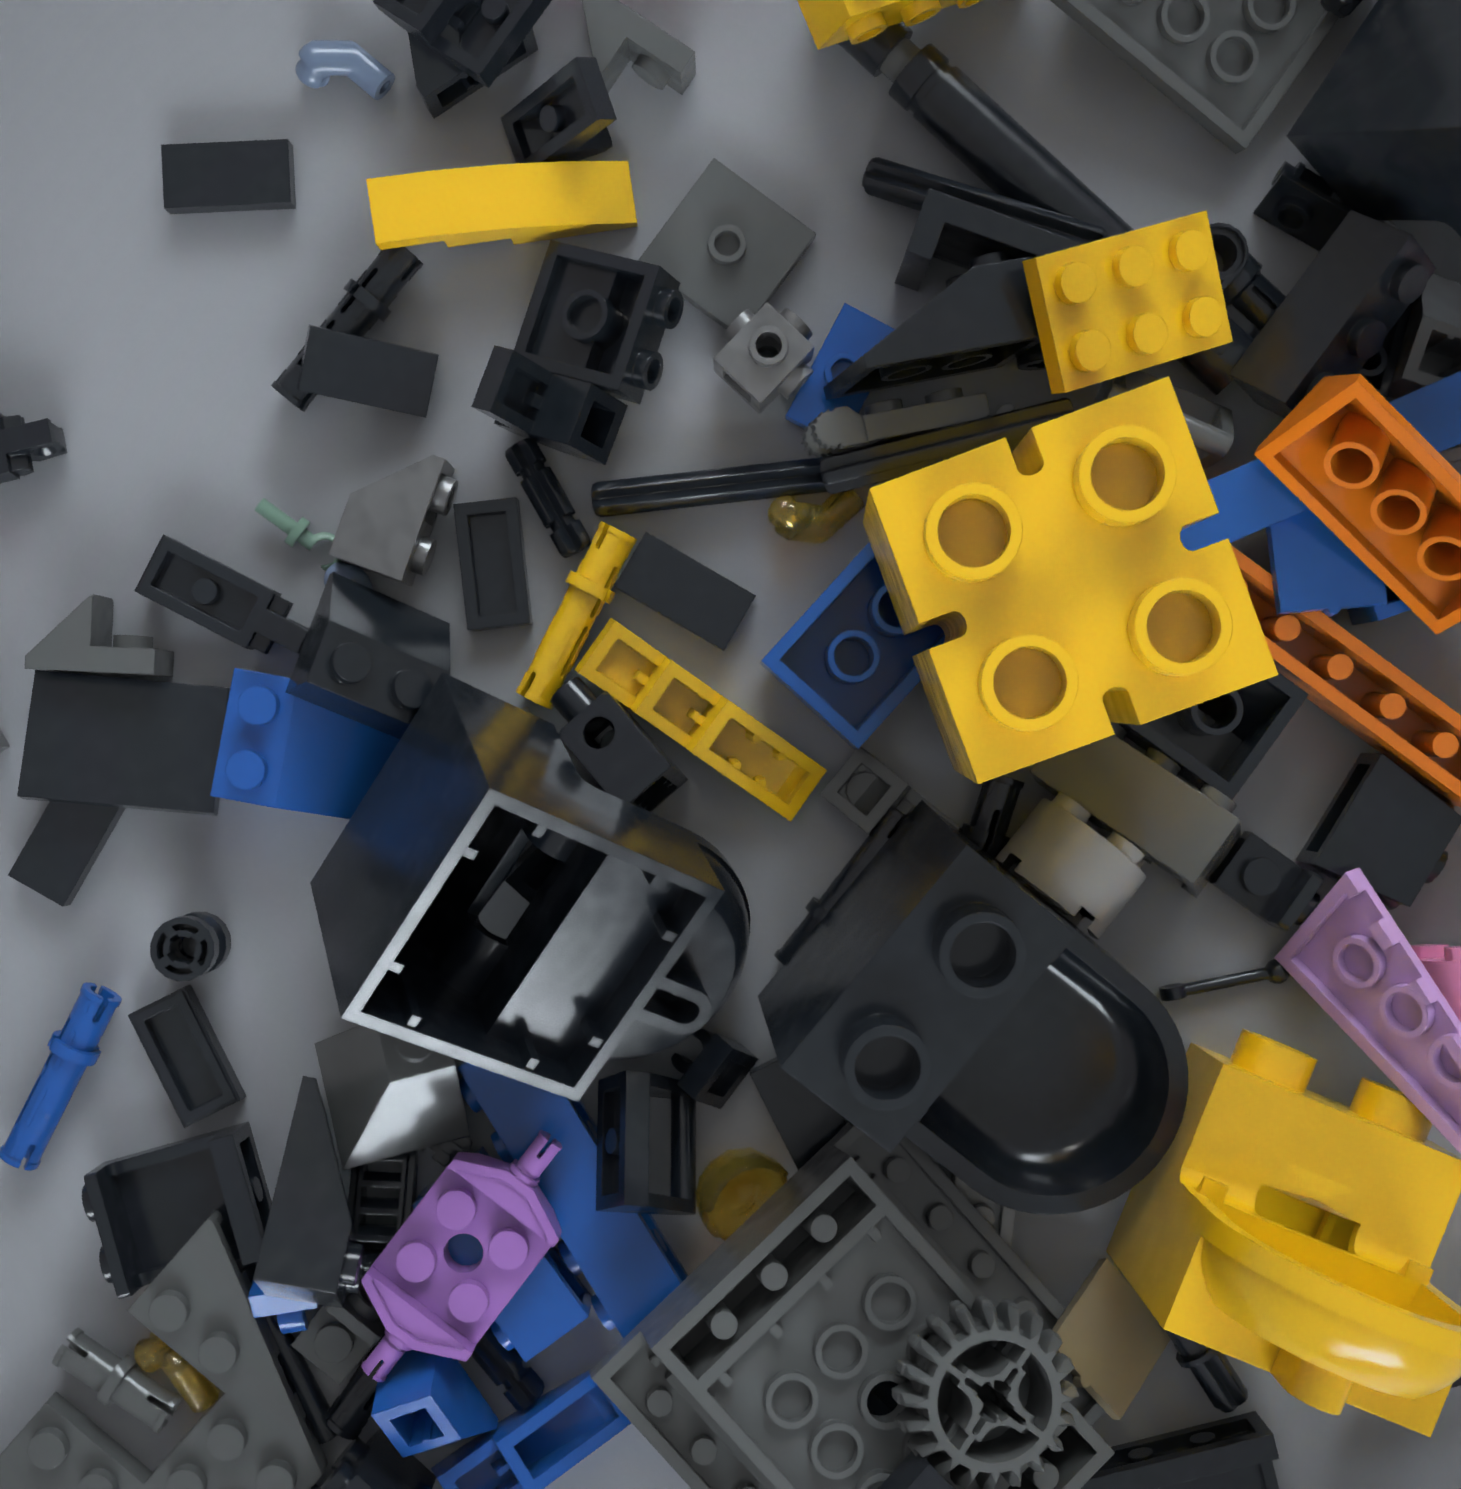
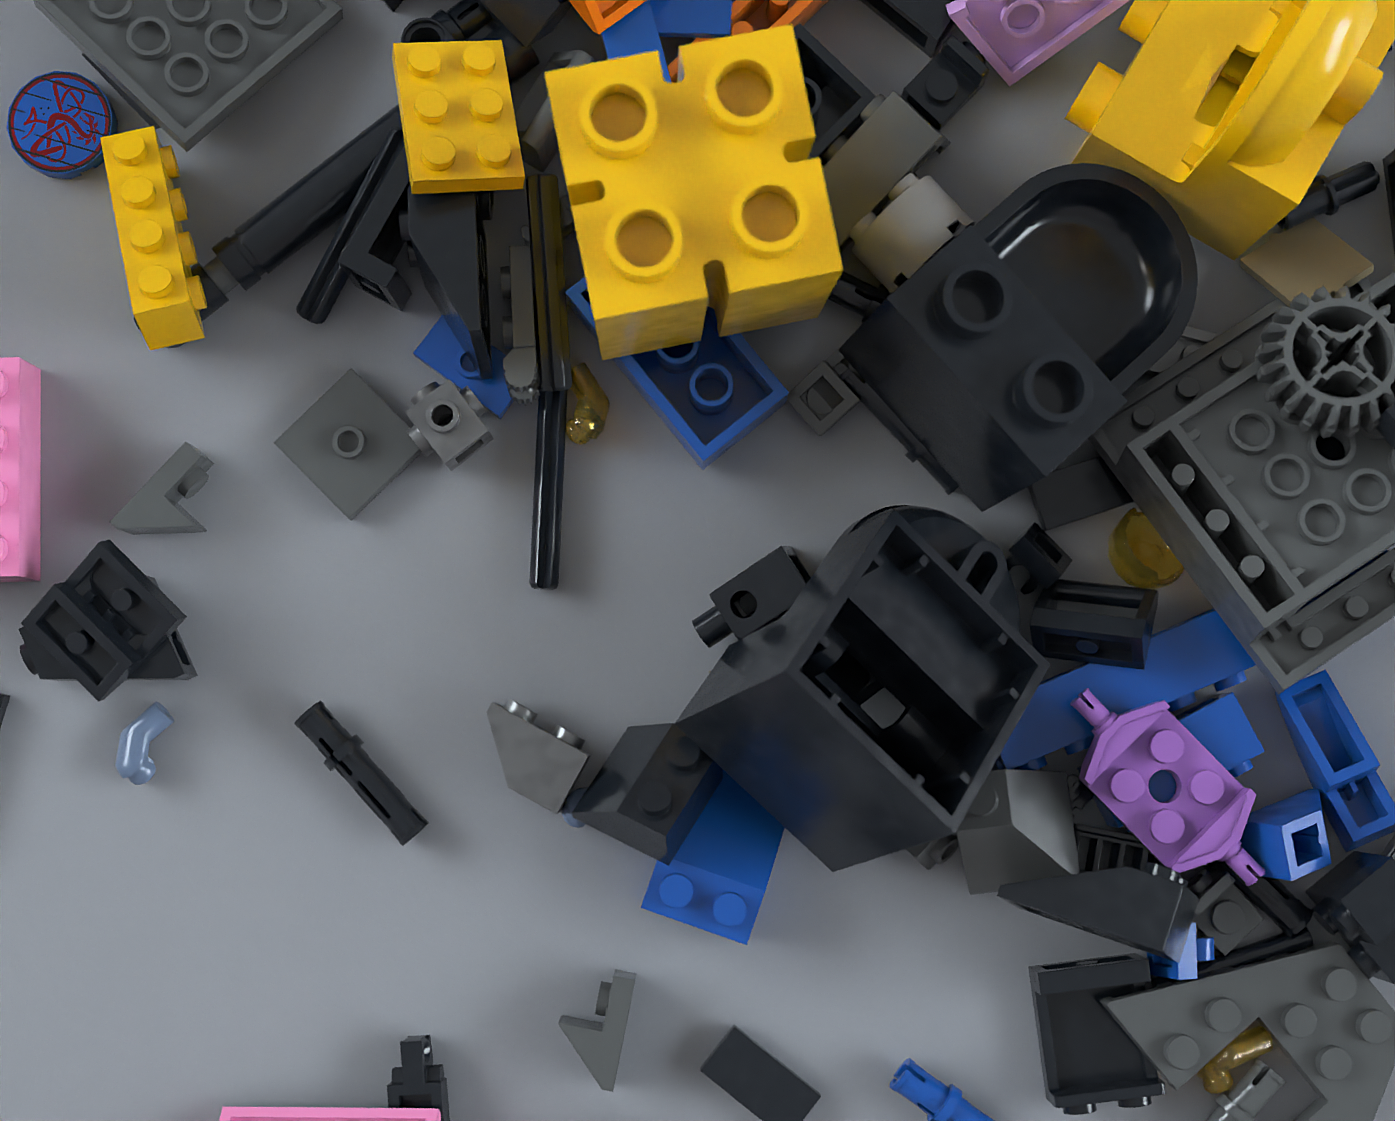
camera: 85 degrees left, 5 degrees down
black tile [17,670,230,816] -> none
black tile [128,984,246,1128] -> none
black hinge [134,534,309,654] -> none
black wheel [150,912,231,981] -> none
black tile [161,139,296,214] -> none
sand green hand [255,498,342,571] -> none
black tile [297,324,439,418] -> none
yellow slope [366,161,638,250] -> none
black tile [453,497,533,632] -> none
black brick [471,345,628,465] -> none
black axle [471,1327,545,1411] -> none
black slope [501,57,617,163] -> none
black axle [505,437,591,558] -> none
black plate [514,240,684,404] -> none
yellow pin [515,521,637,710] -> none
yellow slope [574,618,827,822] -> none
black tile [614,532,756,651] -> none
black hinge [1159,959,1290,1001] -> none

